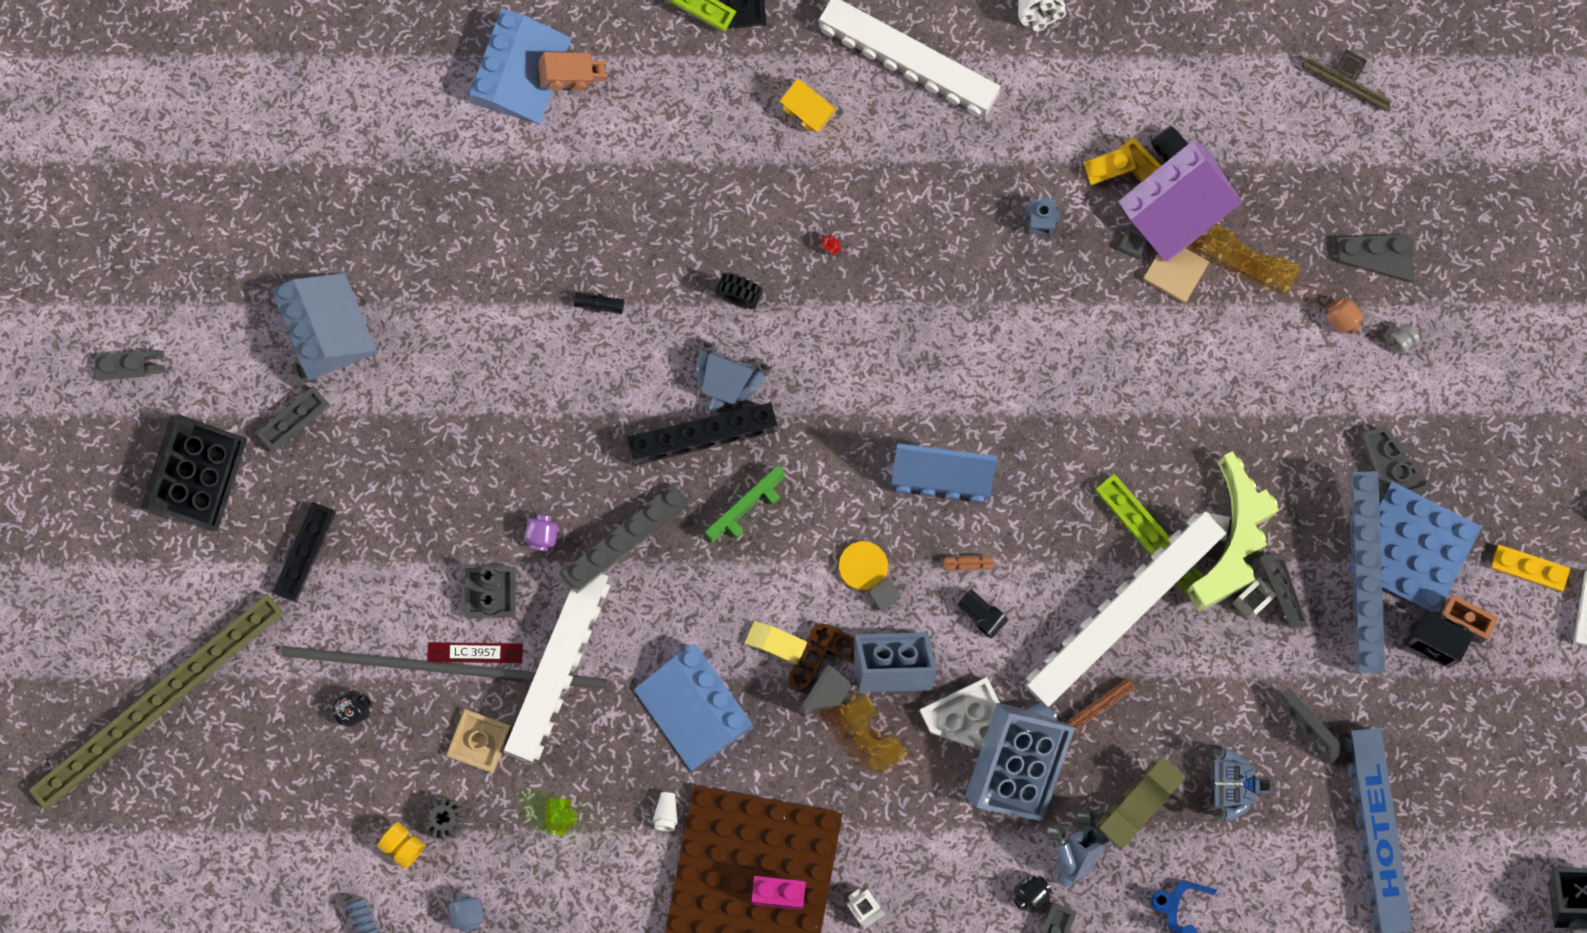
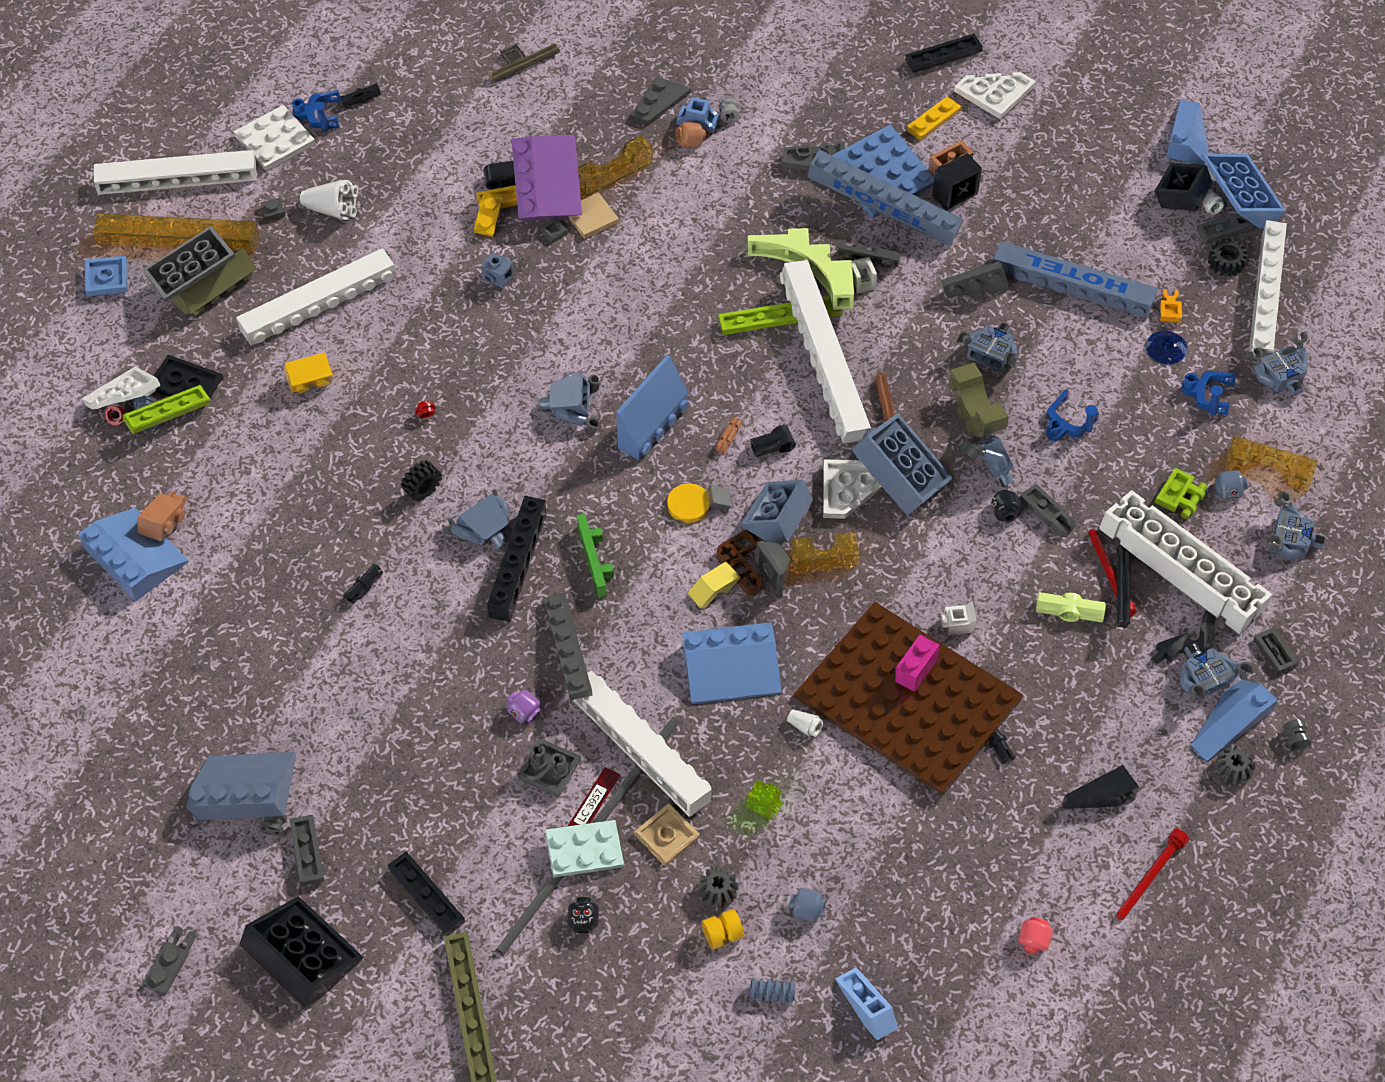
camera: 60 degrees left, 20 degrees down
none -> sand blue torso [540,372,600,433]
none -> light aqua plate [545,820,624,878]
none -> medium blue brick [676,97,719,133]

